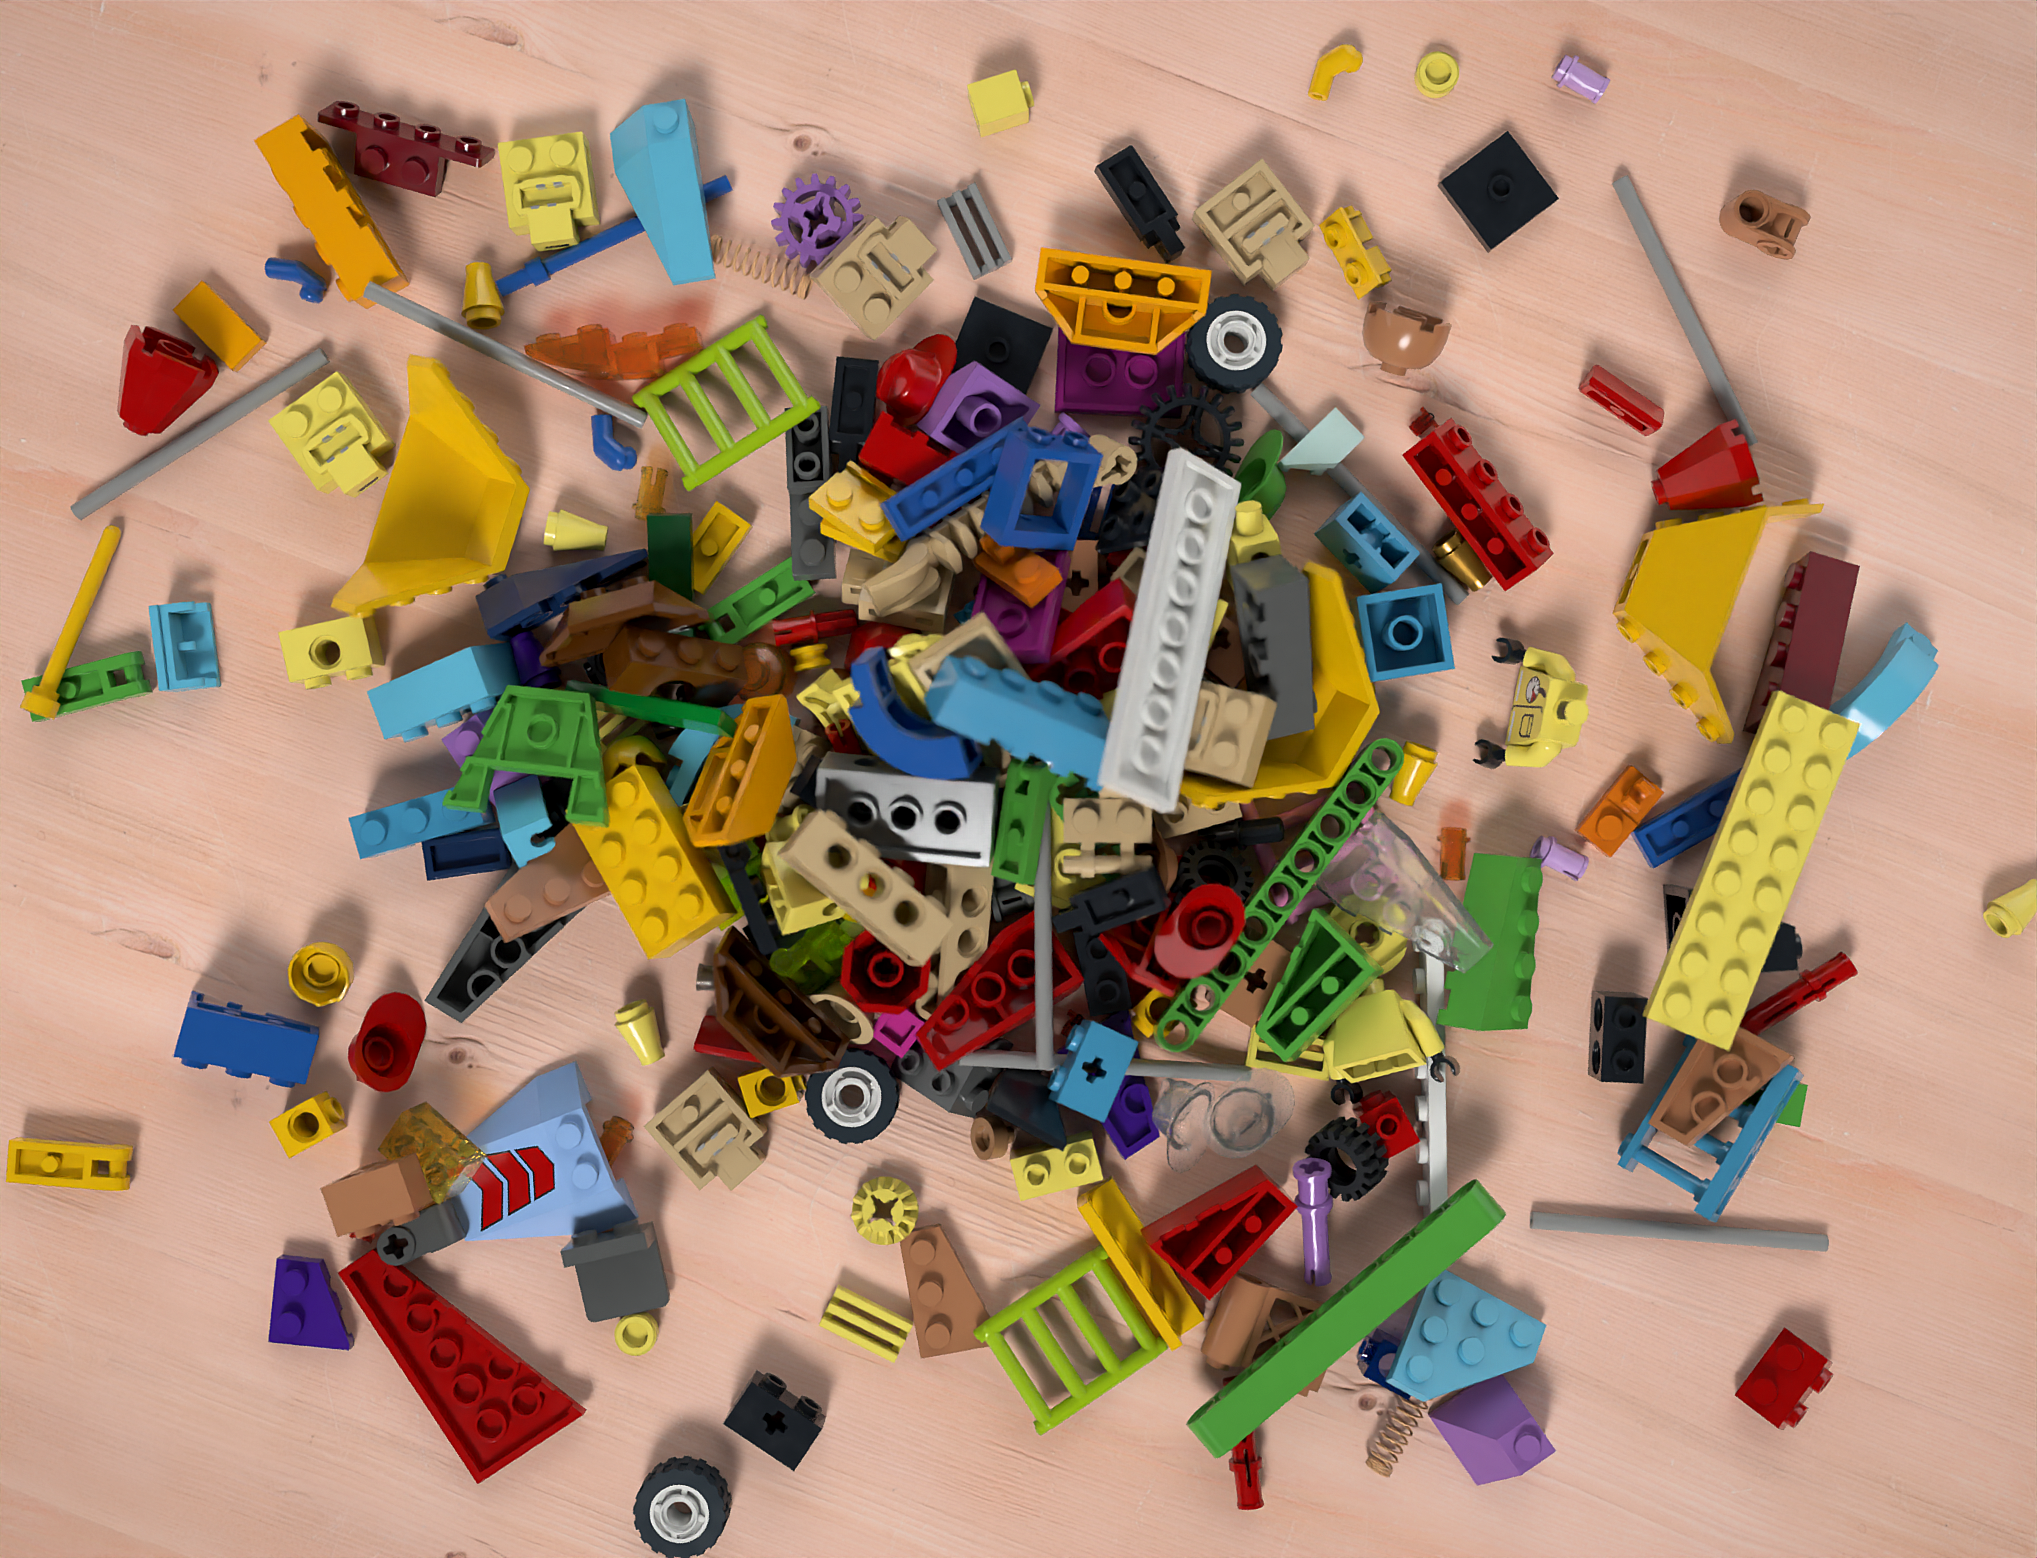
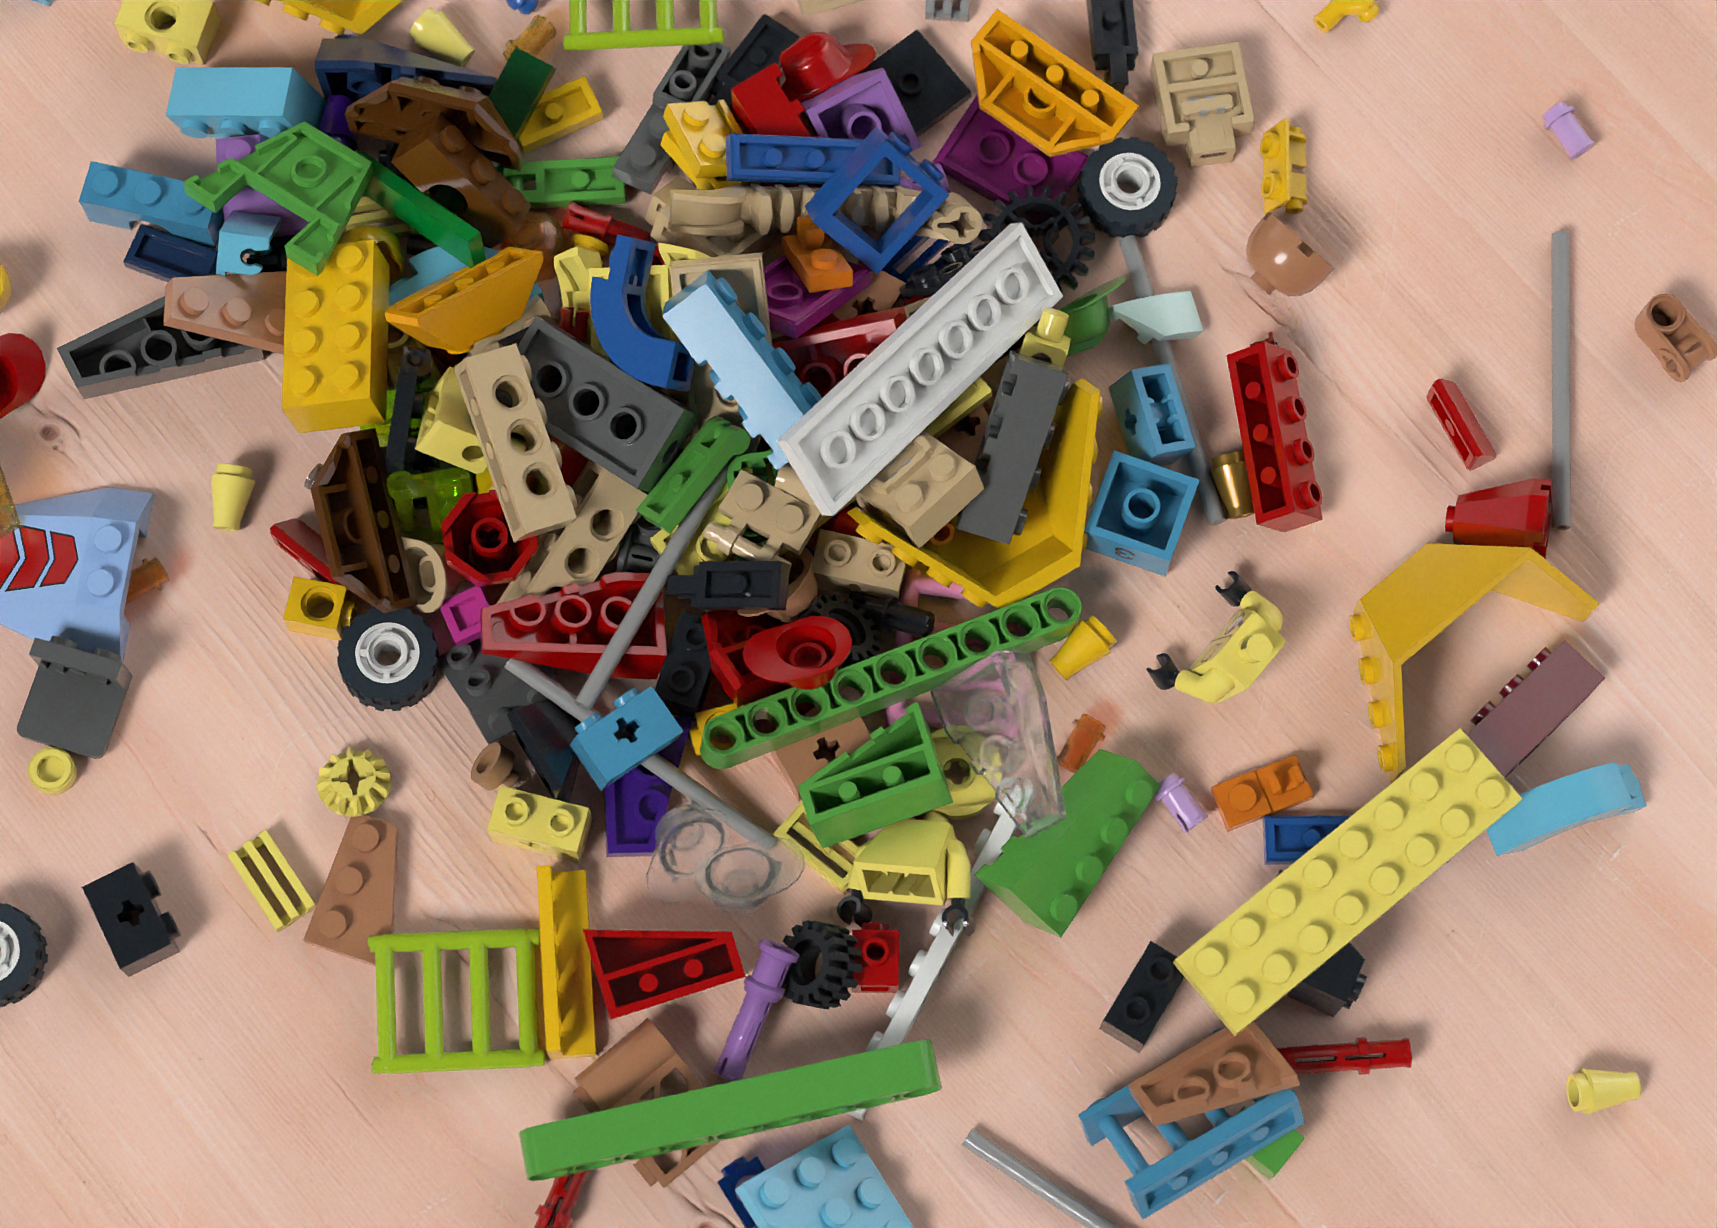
camera: 20 degrees right, 15 degrees down
tan piece [643,1066,768,1191] -> none
light yellow tile [1414,51,1459,98] -> none
black plate [1437,131,1559,253] -> none

